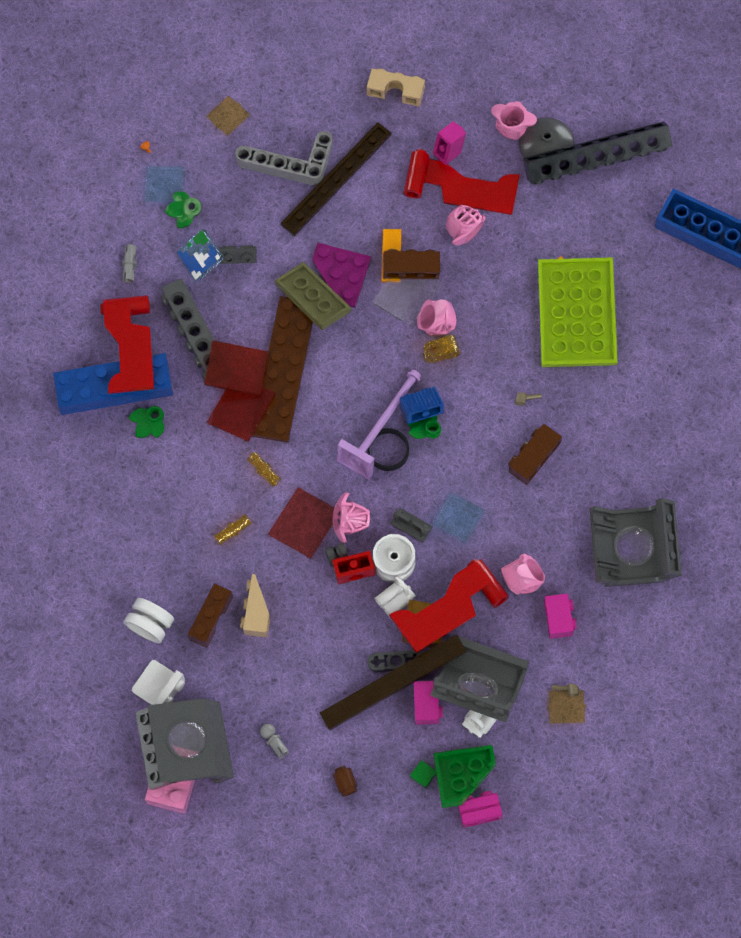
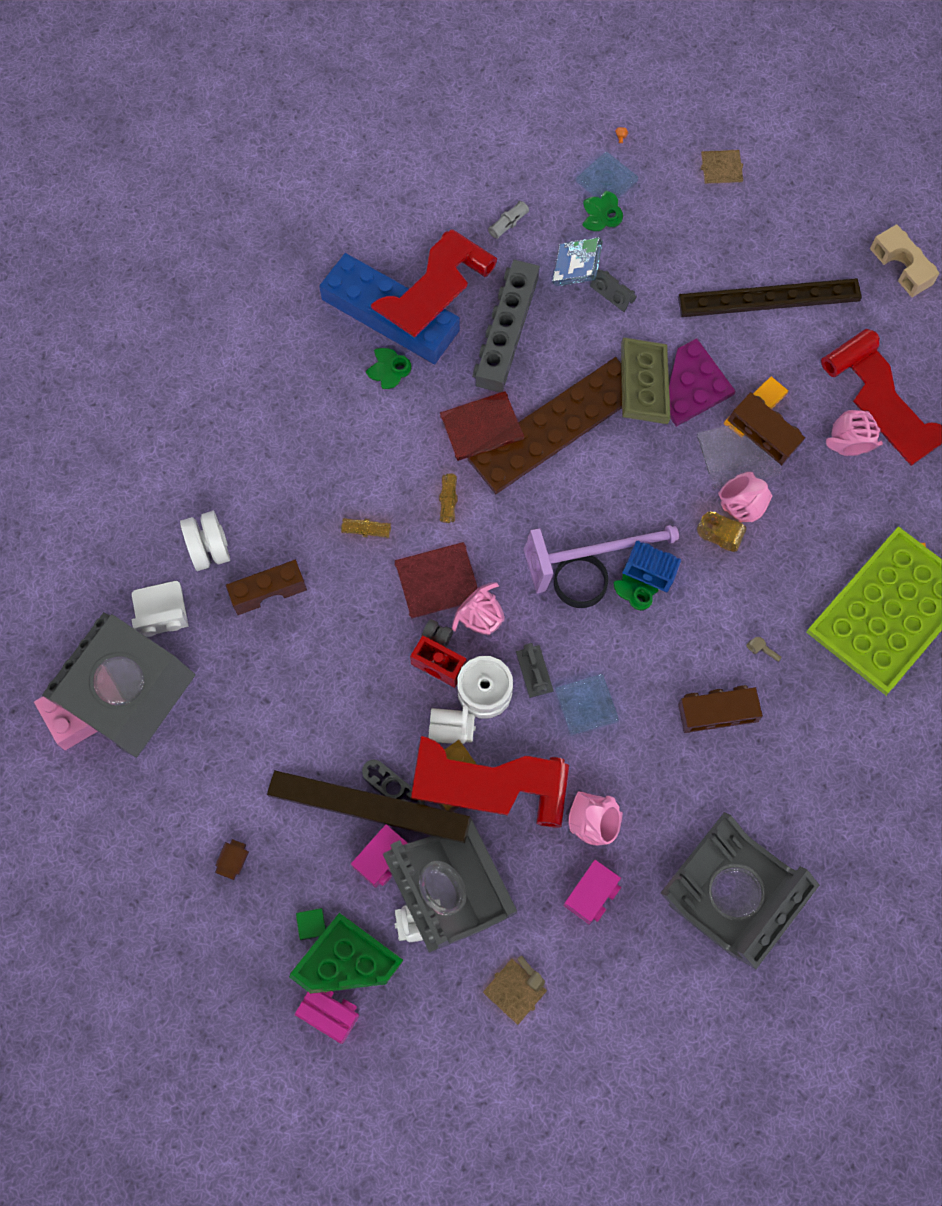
camera: 40 degrees right, 0 degrees up
clear red piece [204,340,268,396] -> none
light grey beam [235,131,333,185] -> none
tan slope [240,574,270,638] -> none
light grey pin [260,724,289,759] -> none
dark pink brick [433,121,466,165] -> none

